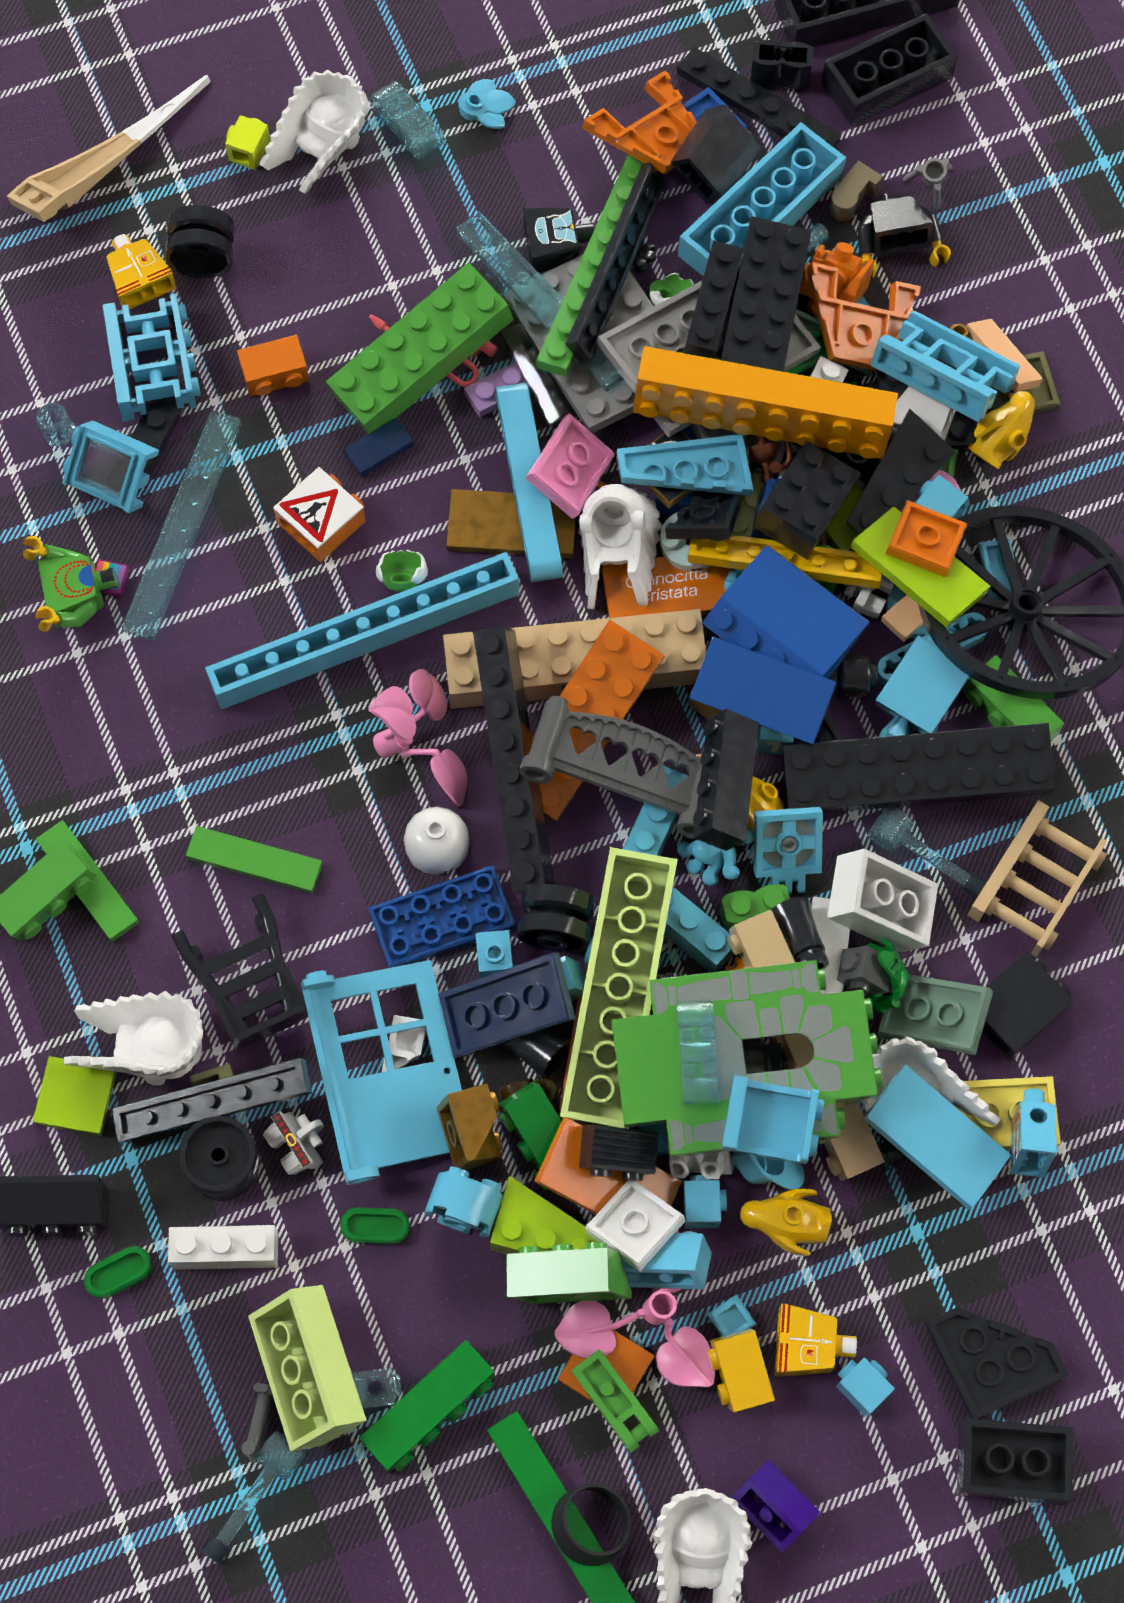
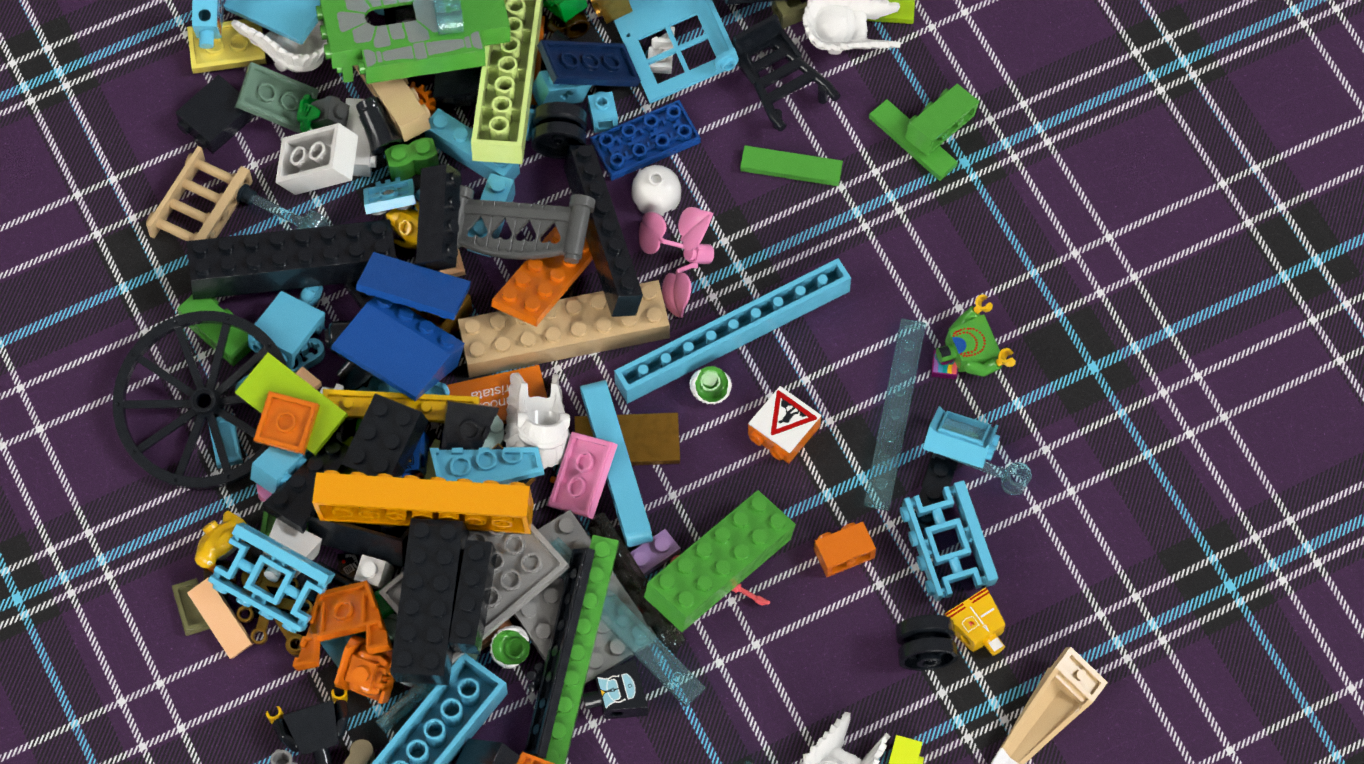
camera: 175 degrees right, 5 degrees down
dark blue tile [344,418,413,477] -> none

